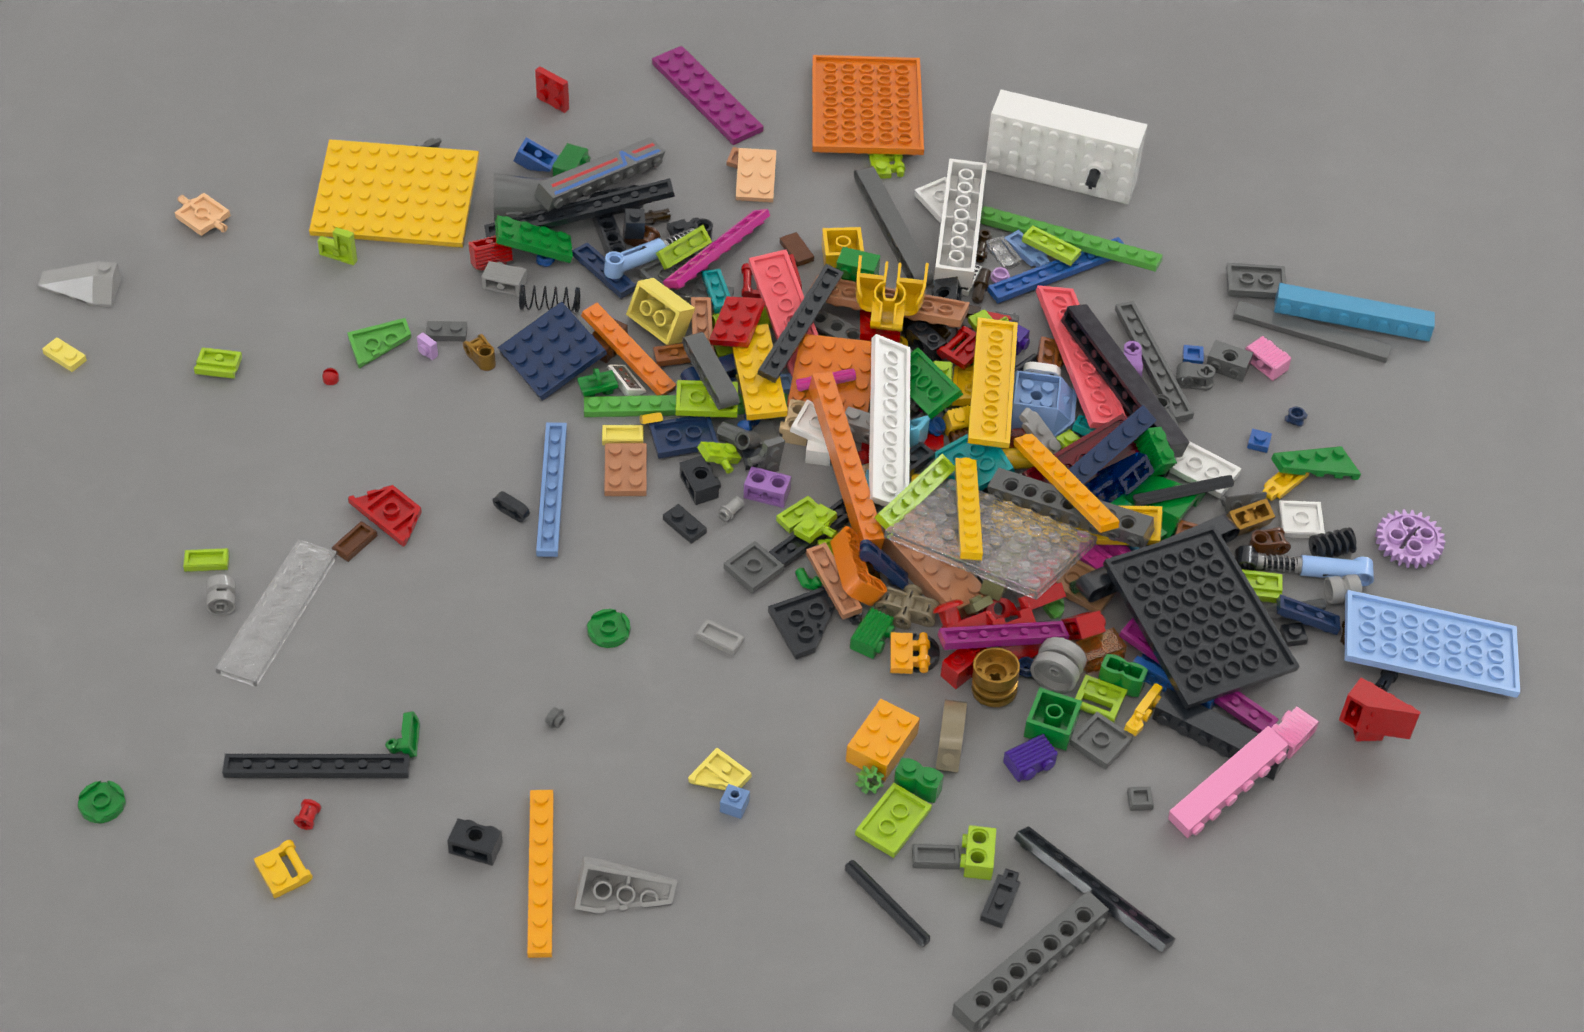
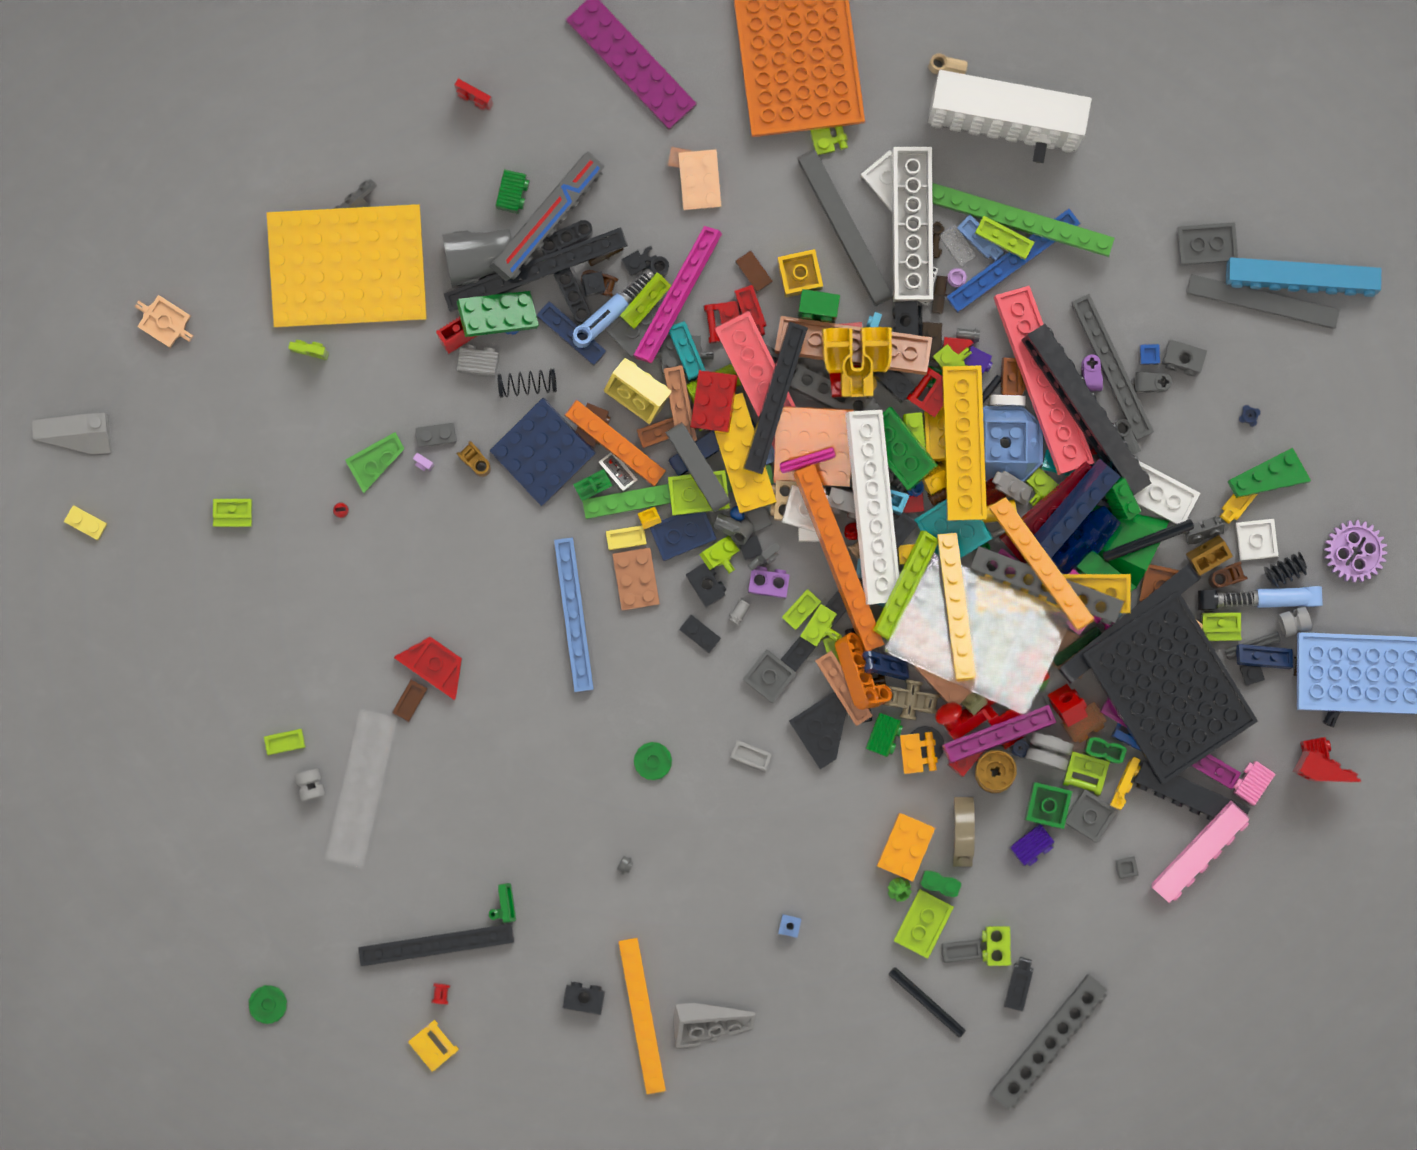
camera: 10 degrees left, 35 degrees up
black beam [492,491,530,522] -> none
blue slope [513,137,559,172] -> none
light yellow wing [688,748,752,790] -> none
green arm [795,568,823,591] -> none
black plate [1014,826,1176,952] -> none
bright pink brick [1245,336,1291,381] -> none
blue plate [1247,428,1272,453] -> none

